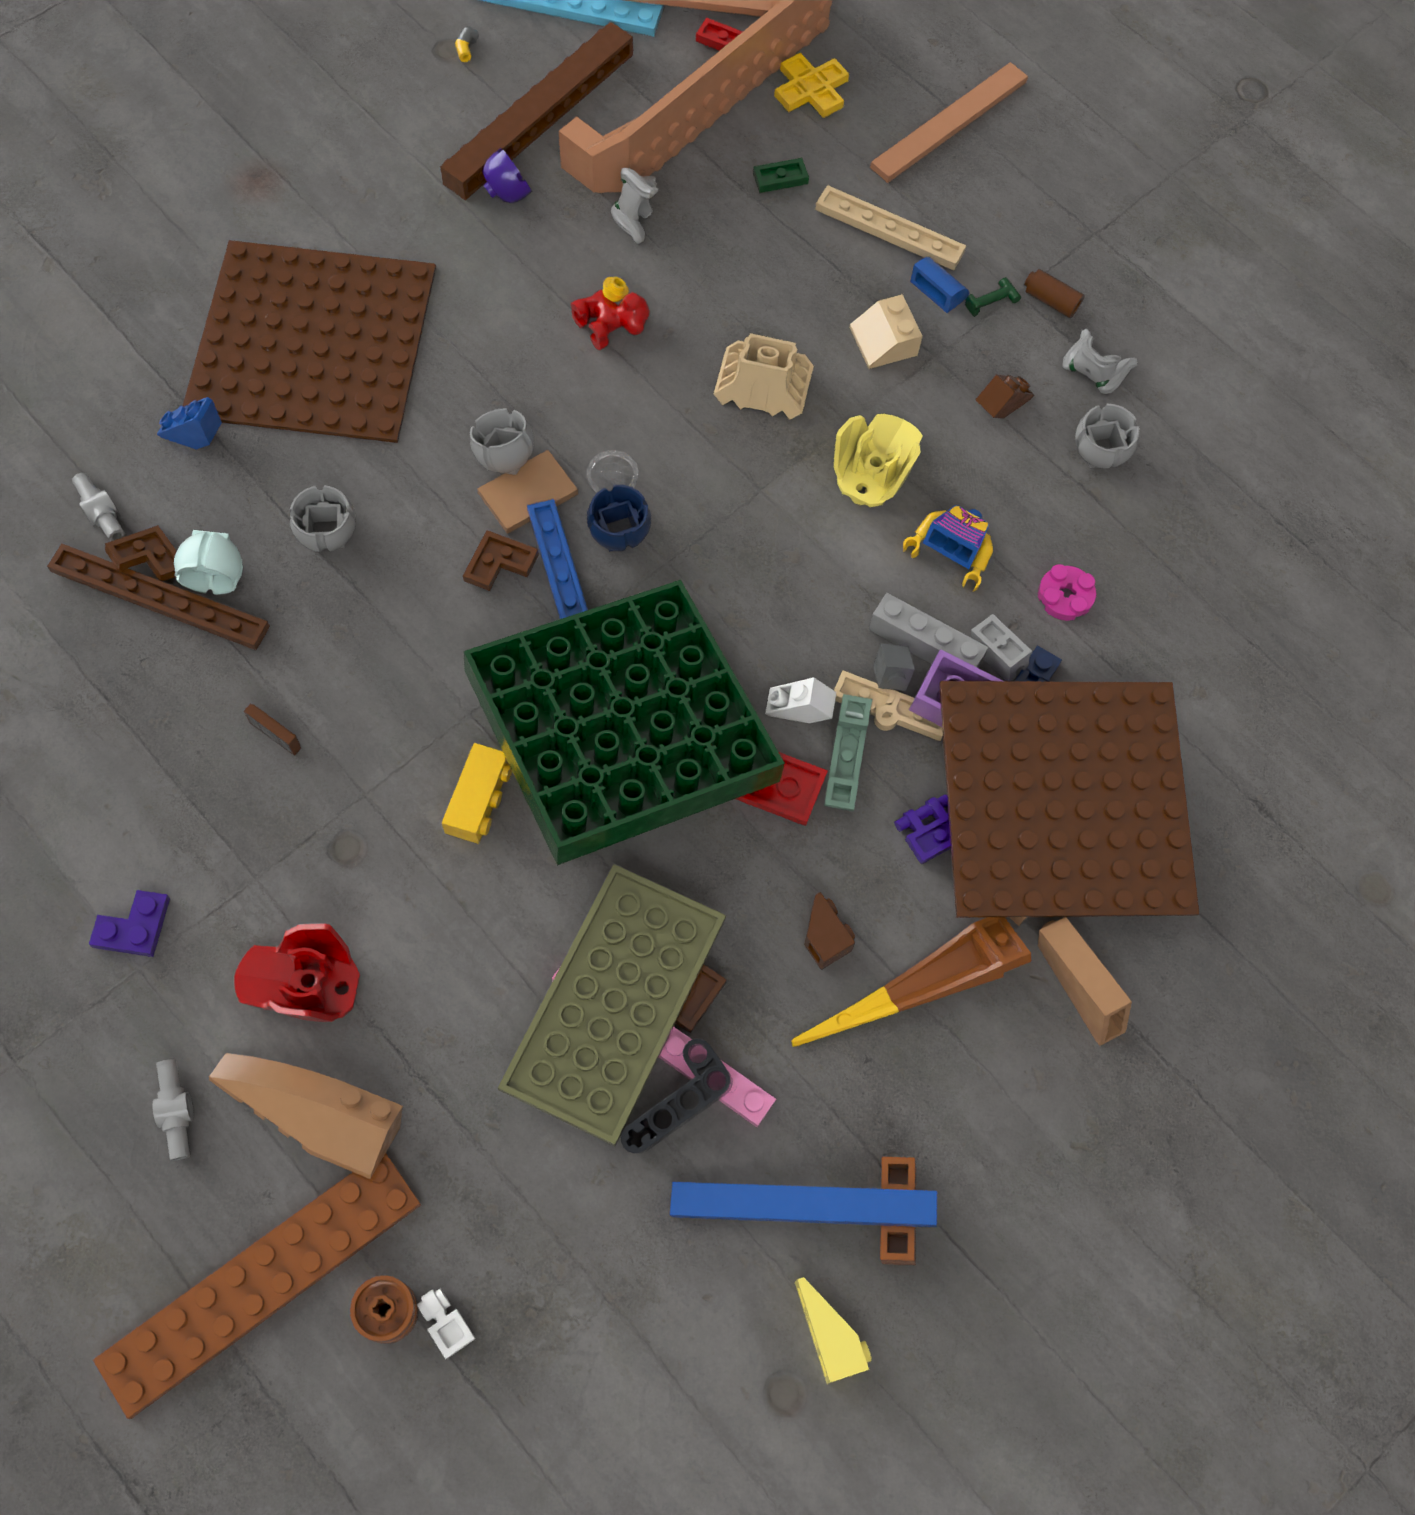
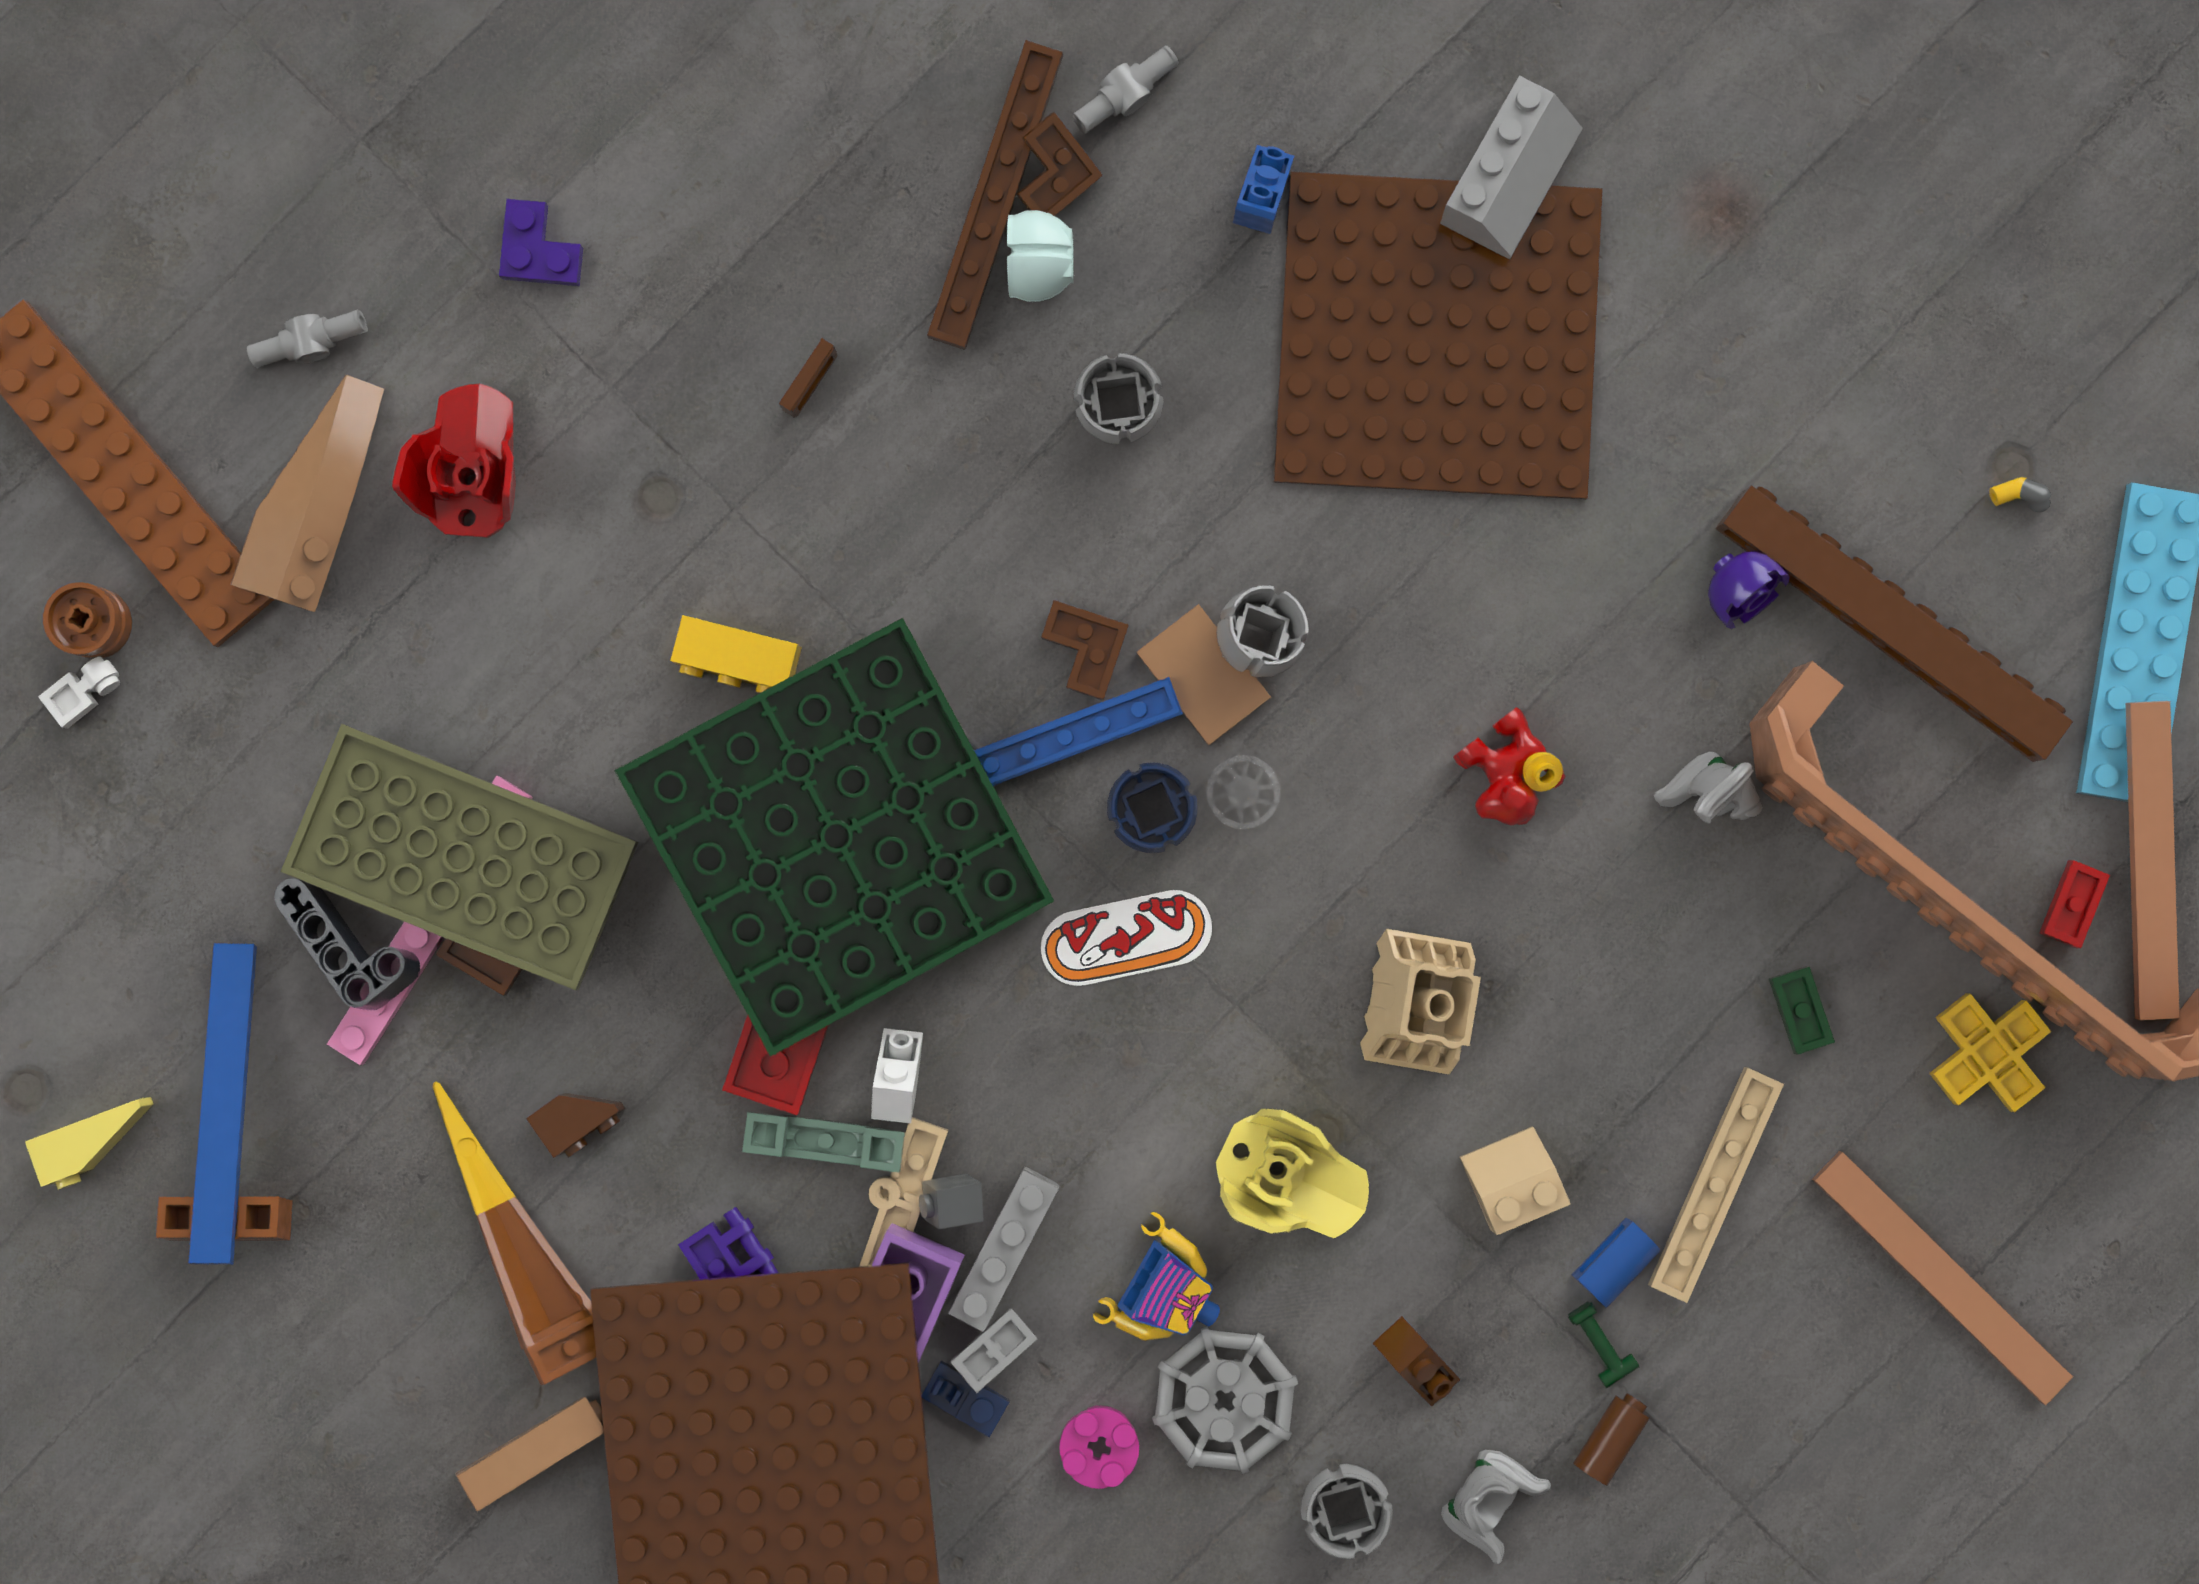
camera: 95 degrees right, 20 degrees up
none -> sticker [1041,890,1212,986]
none -> light grey plate [1152,1327,1298,1474]
none -> light grey slope [1440,75,1583,259]

